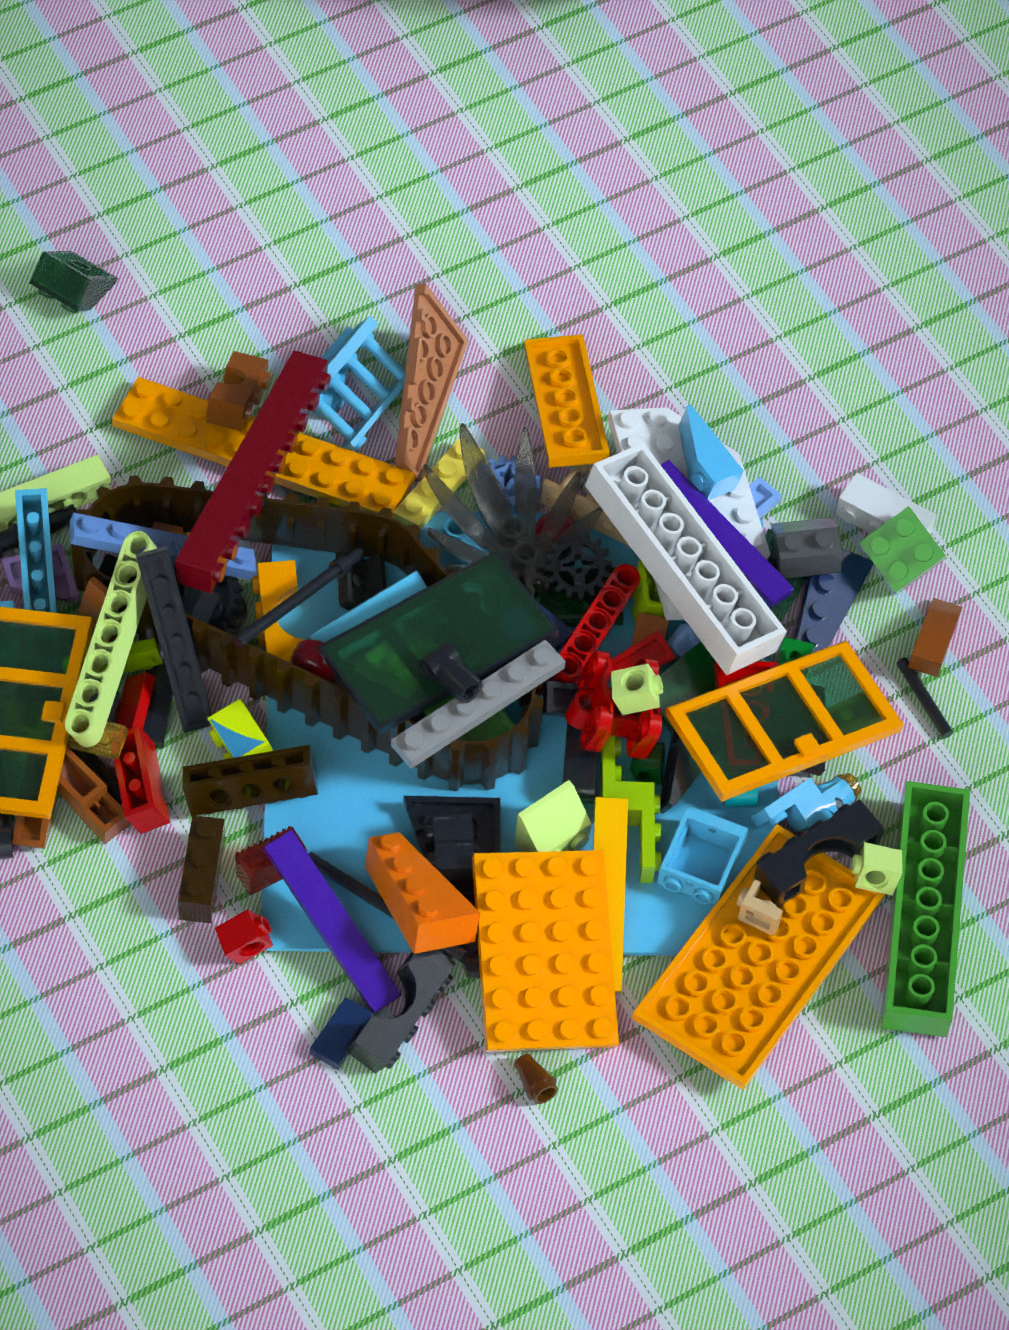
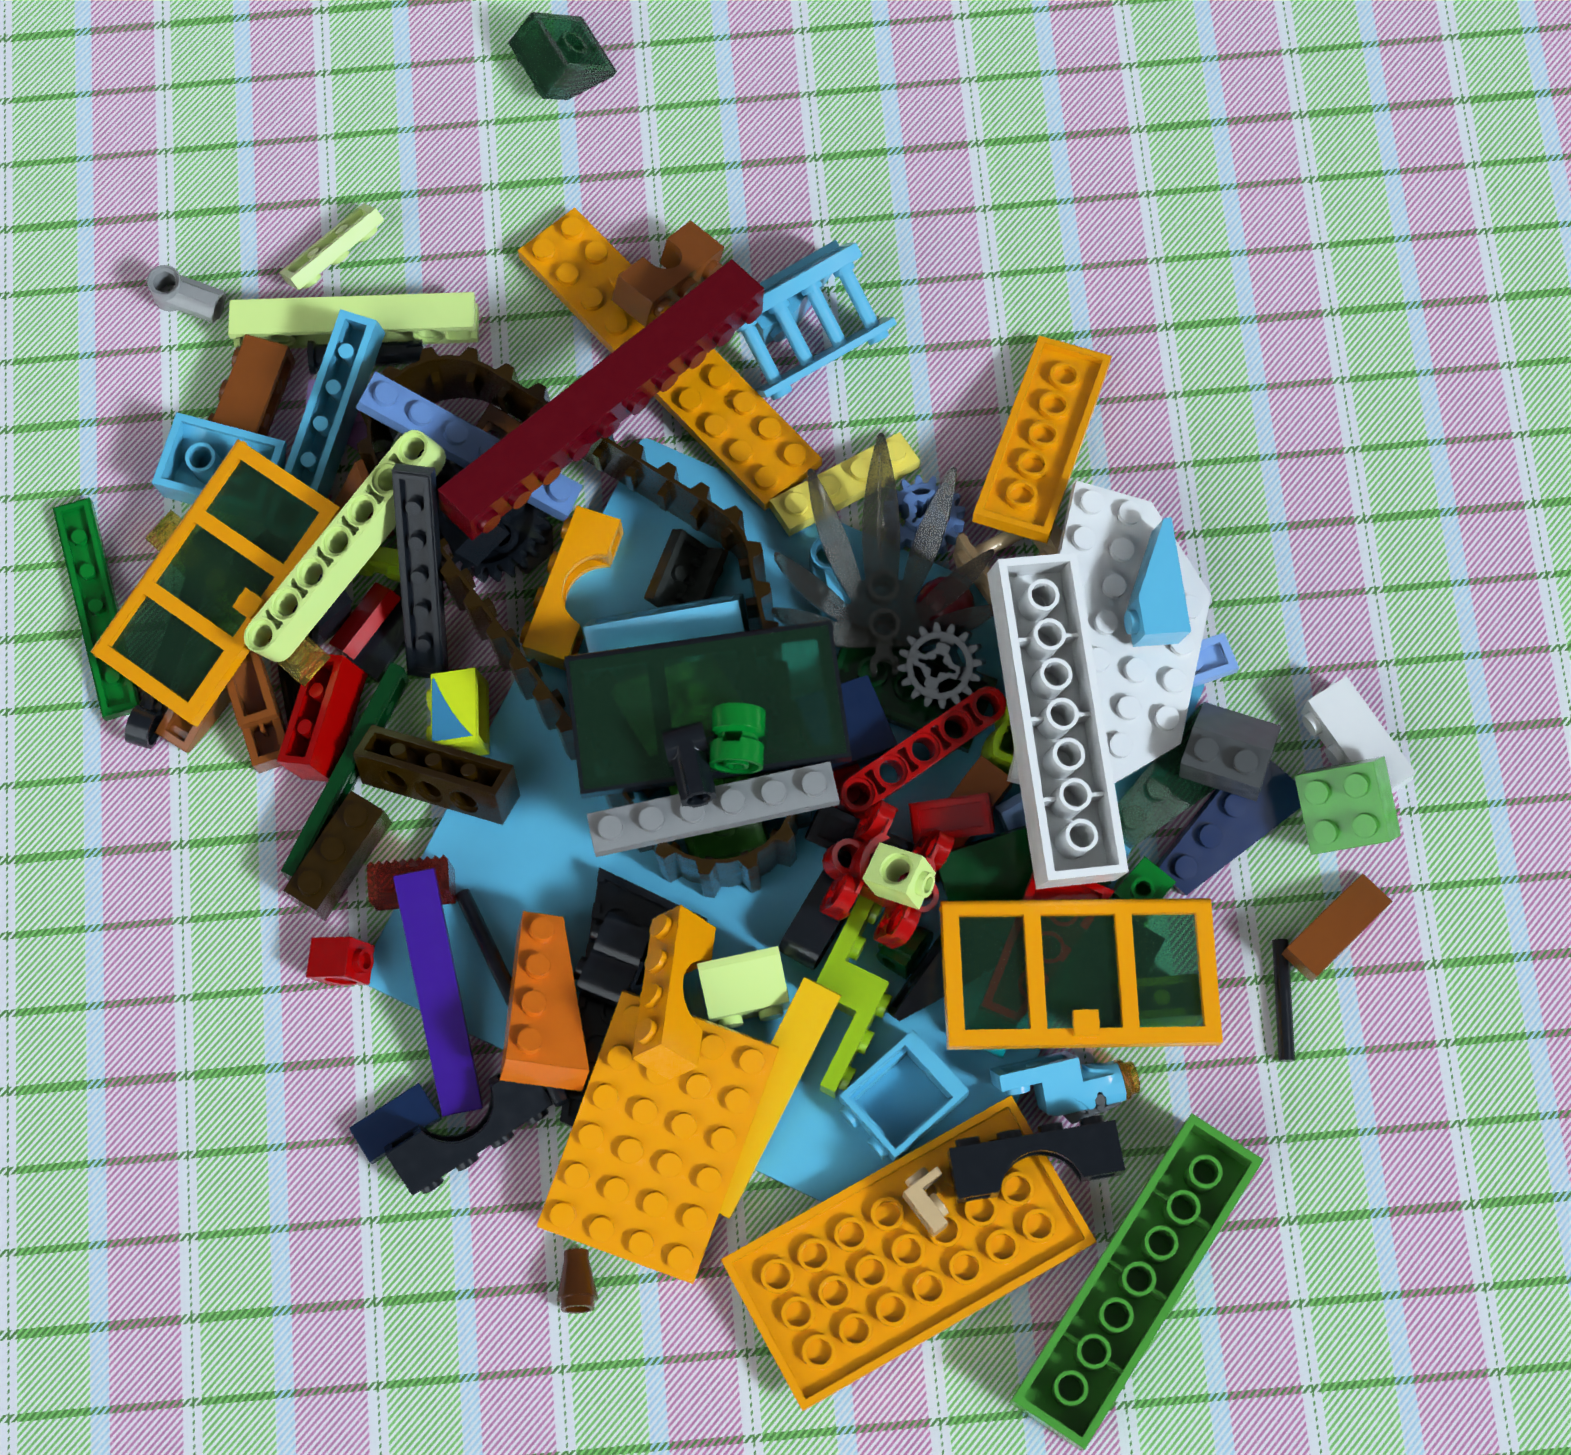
camera: 35 degrees right, 15 degrees up
black bar [233,547,365,648] -> none
dark red hair [290,639,336,682] -> none
nougat wing [395,283,469,482] -> none
dark purple tile [661,460,794,608] -> none
yellowish green brick [850,842,902,896] -> none
none -> dark green tile [281,662,409,881]
none -> light orange arch [632,905,716,1080]
none -> green wheel [709,702,766,774]

